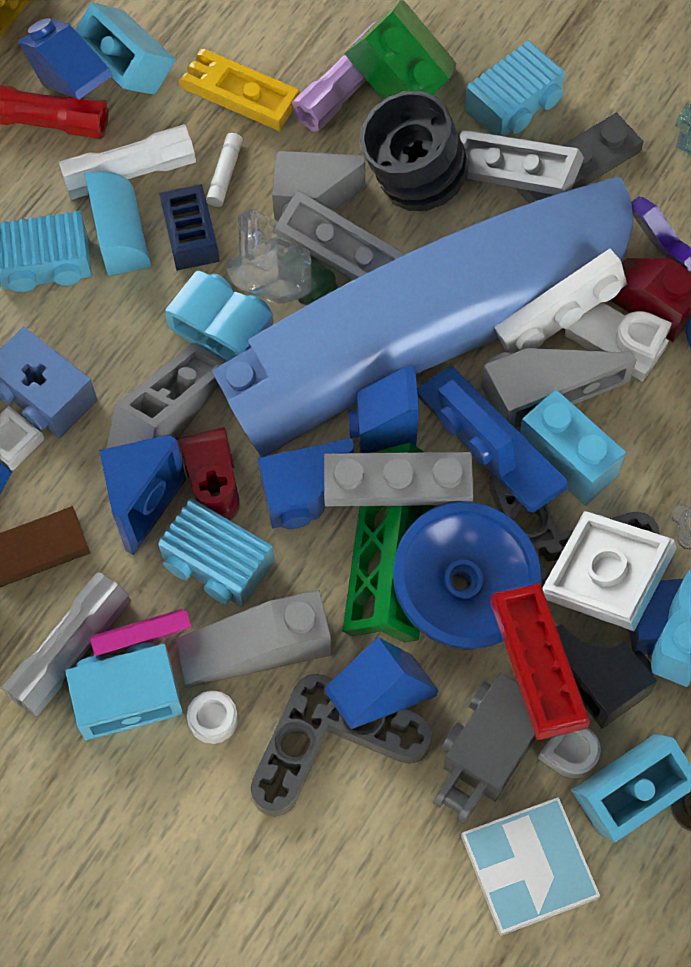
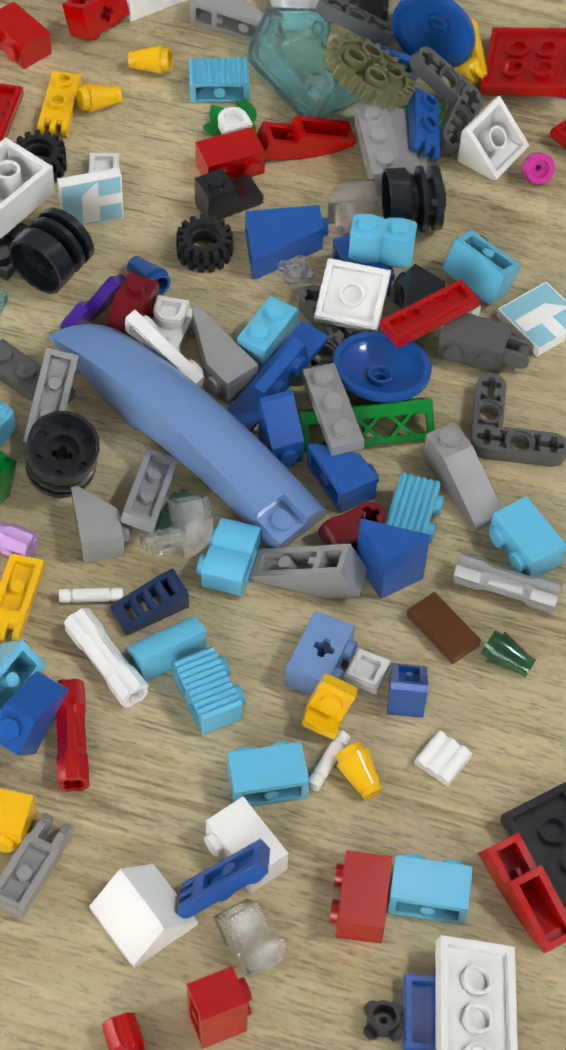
camera: 110 degrees left, 10 degrees down
dark pink tile [90,609,191,657] -> none
white tile [187,690,239,744] -> none
blue slope [325,637,438,729] -> none

